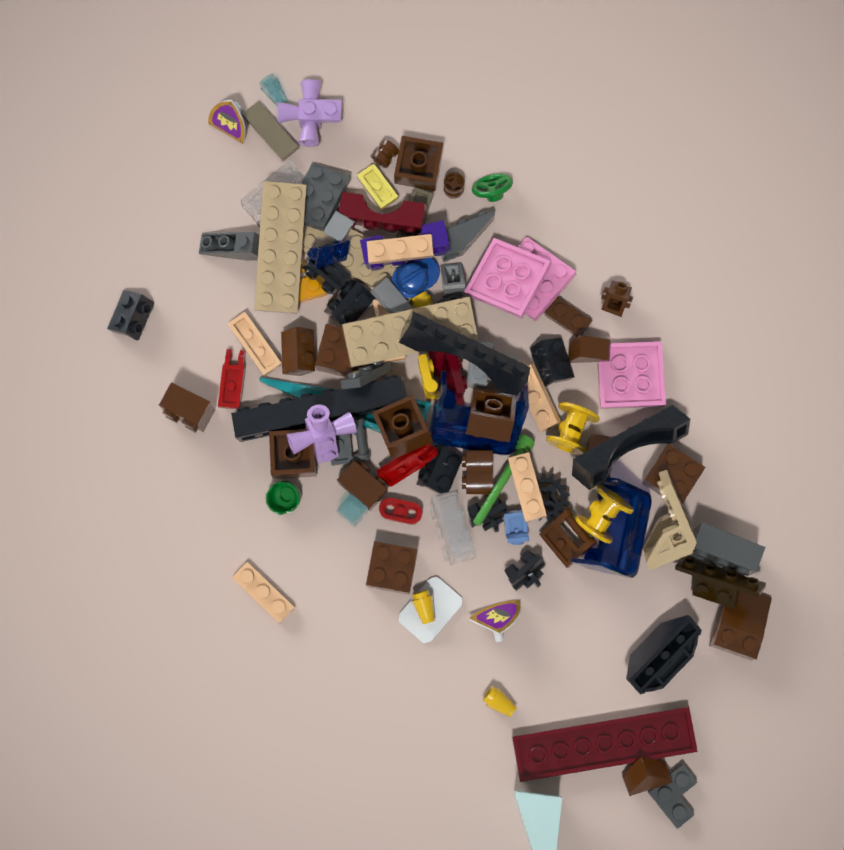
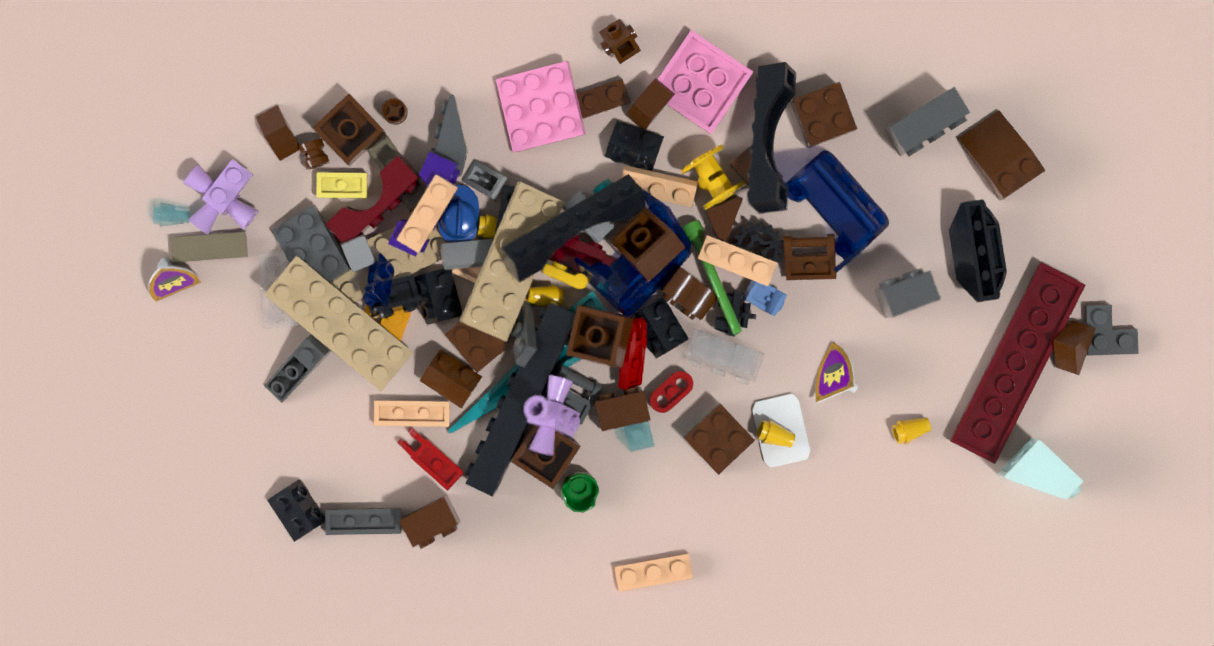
camera: 55 degrees left, 10 degrees up
bright pink plate [464,238,552,319] -> none
green piece [472,173,513,202] -> none
black hips [504,550,546,591] -> none
yellow hose [575,485,634,544] -> none
tan bracket [643,470,697,570] -> none
dark brown bracket [675,557,766,609] -> none
none -> reddish brown slope [256,105,300,161]
none -> dark grey plate [325,508,402,535]
none -> yellow cone [525,285,564,307]
none -> reddish brown slope [705,196,743,242]
none -> dark grey brick [875,268,941,318]

